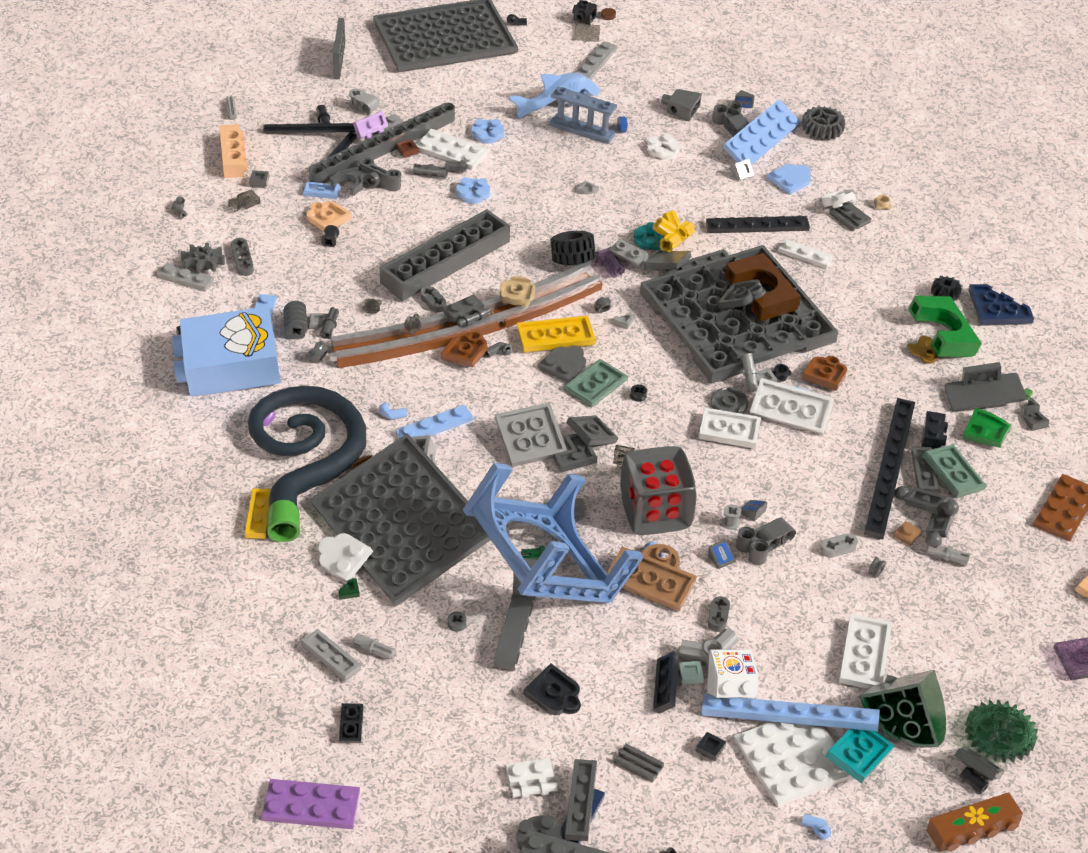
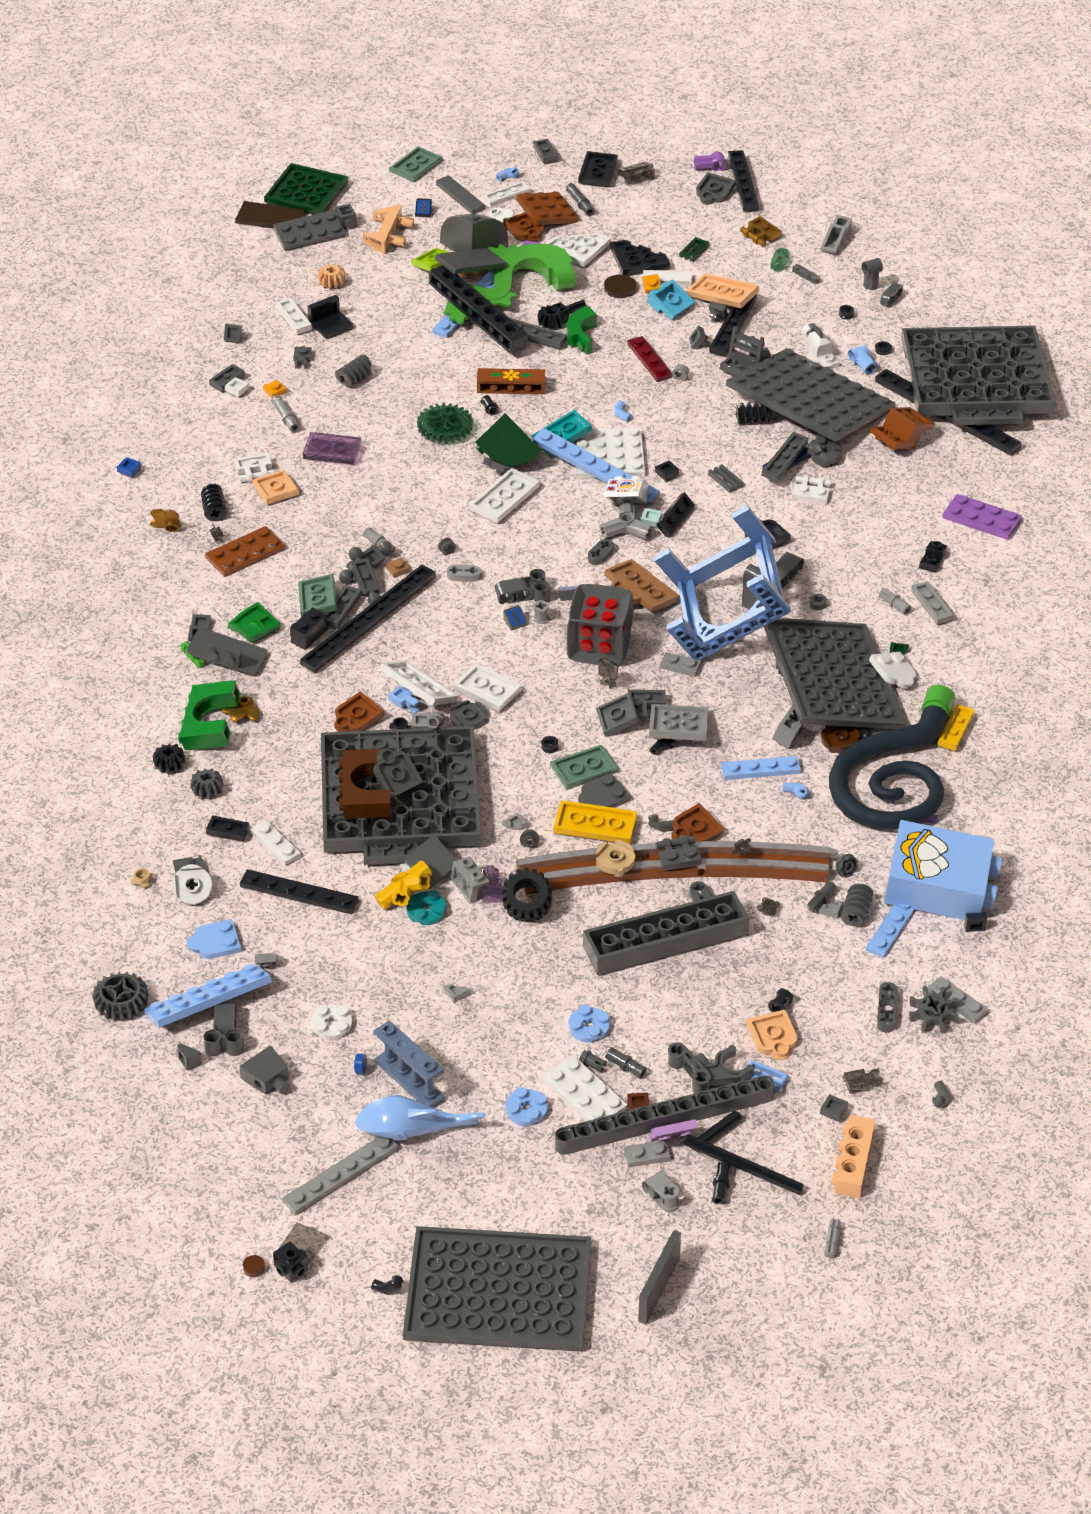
camera: 155 degrees left, 0 degrees up
dark grey plate [954,747,1005,780] -> none
dark blue plate [968,284,1034,325] -> none
none -> dark grey gear [190,768,223,799]
none -> black plate [206,815,250,842]

